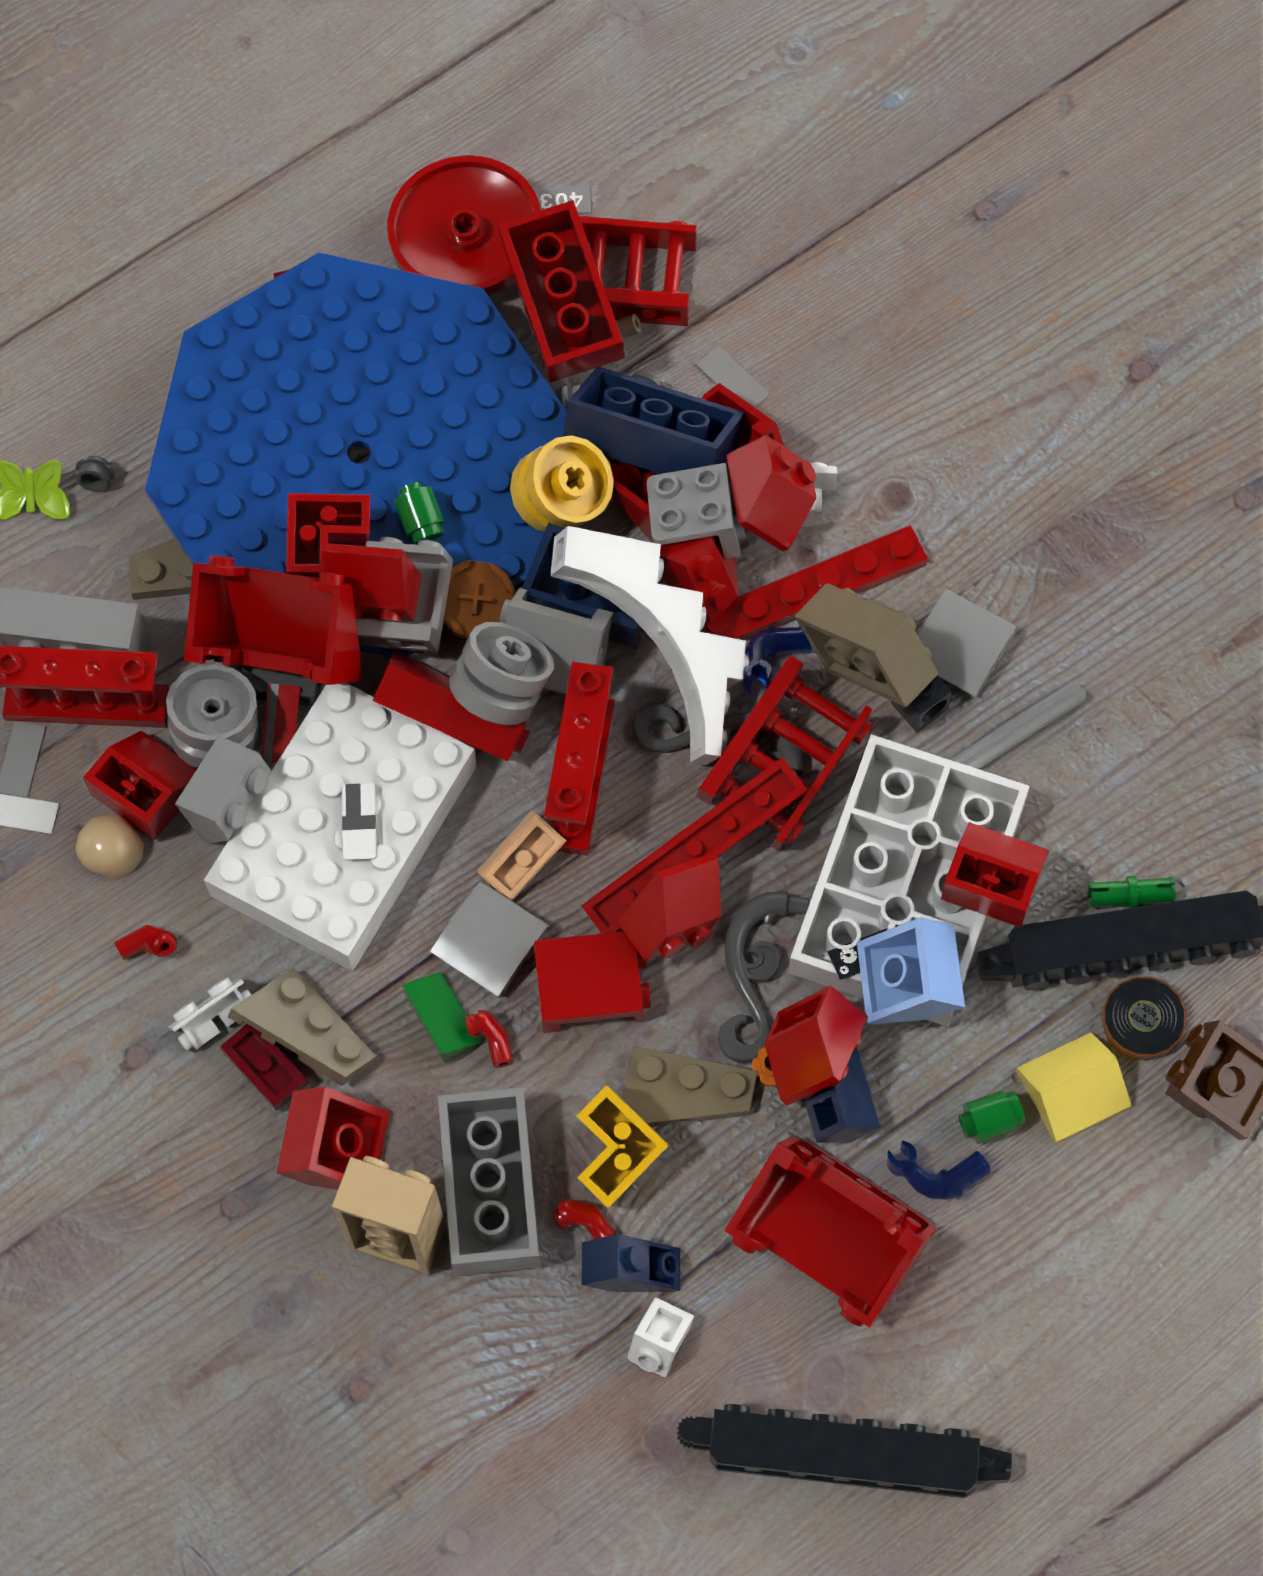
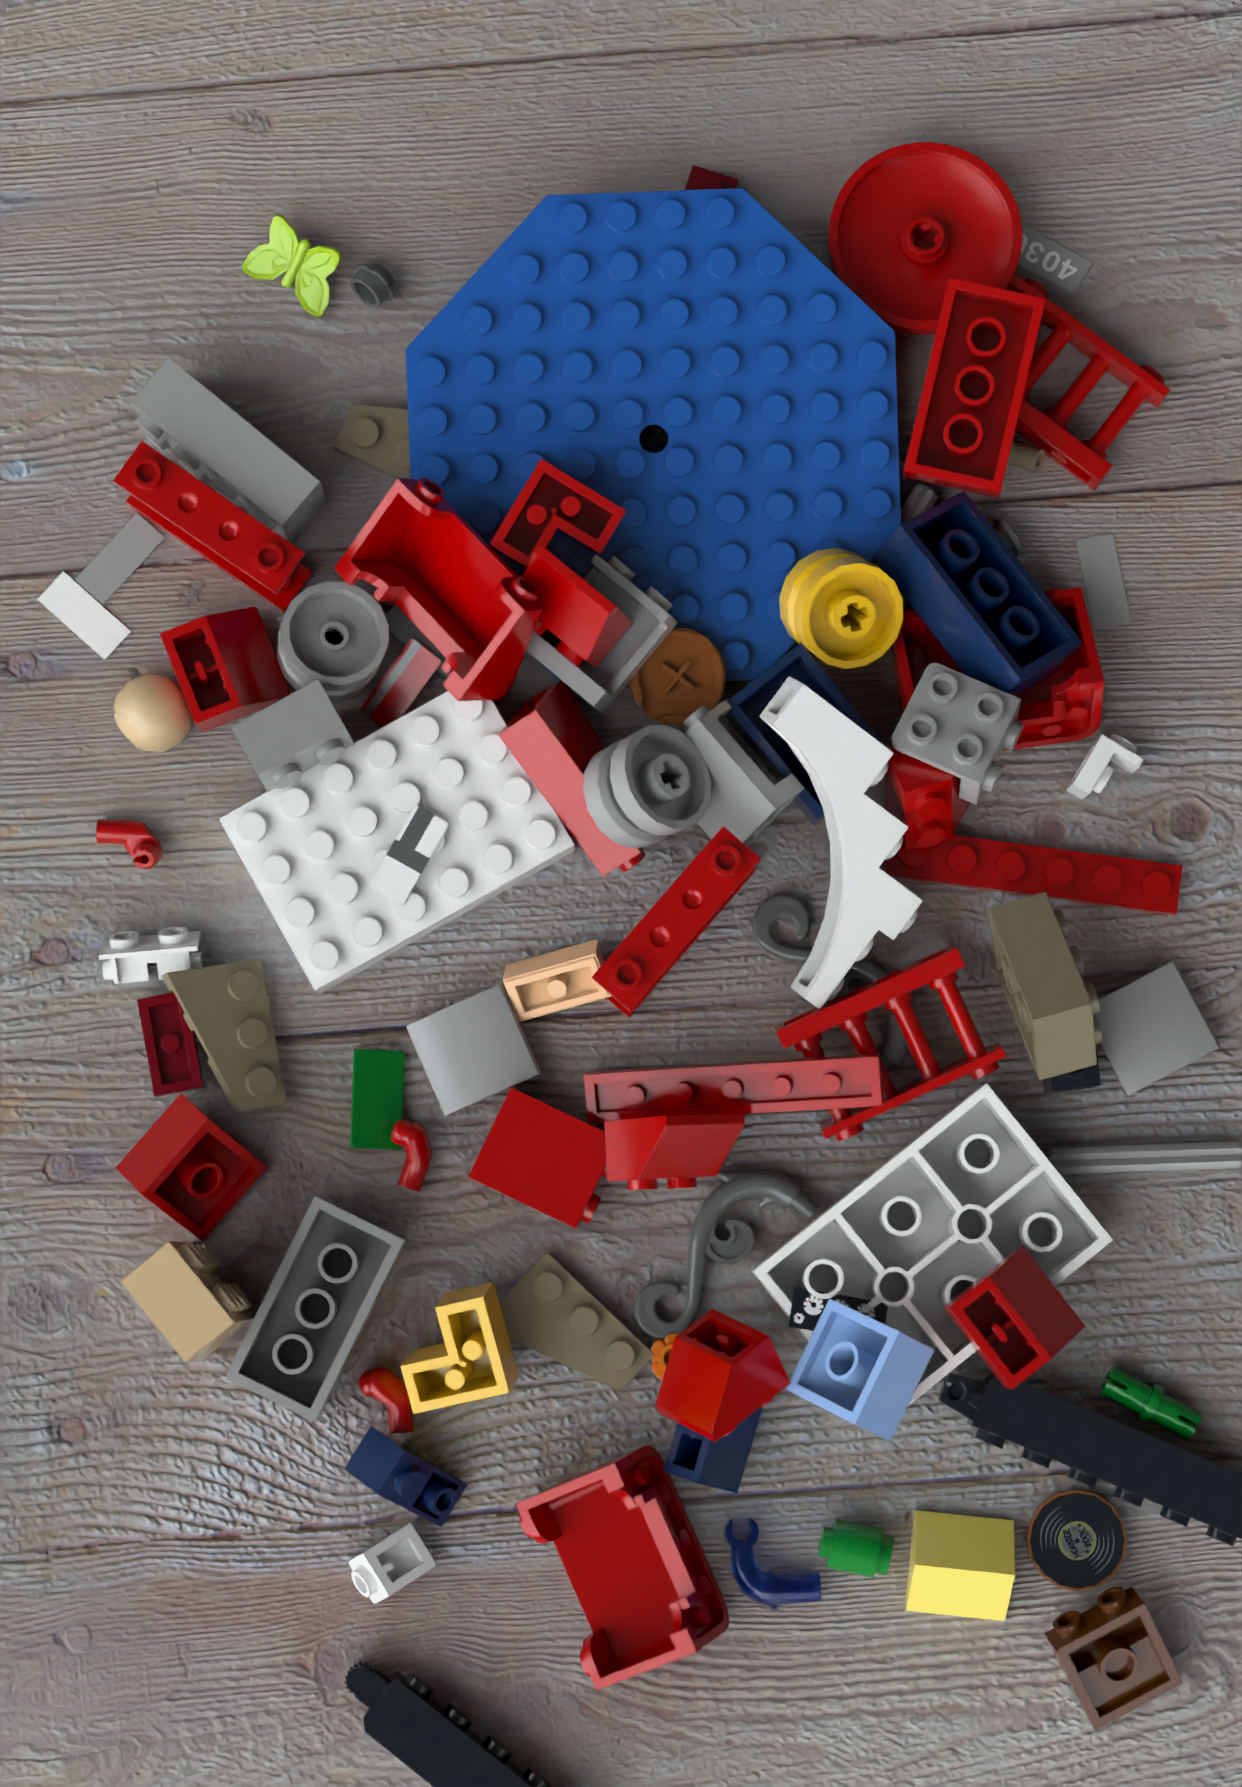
camera: 25 degrees right, 15 degrees up
green brick [393,482,445,545] -> none
red slope [726,435,817,552] -> none
clear blue piece [743,625,812,693] -> none

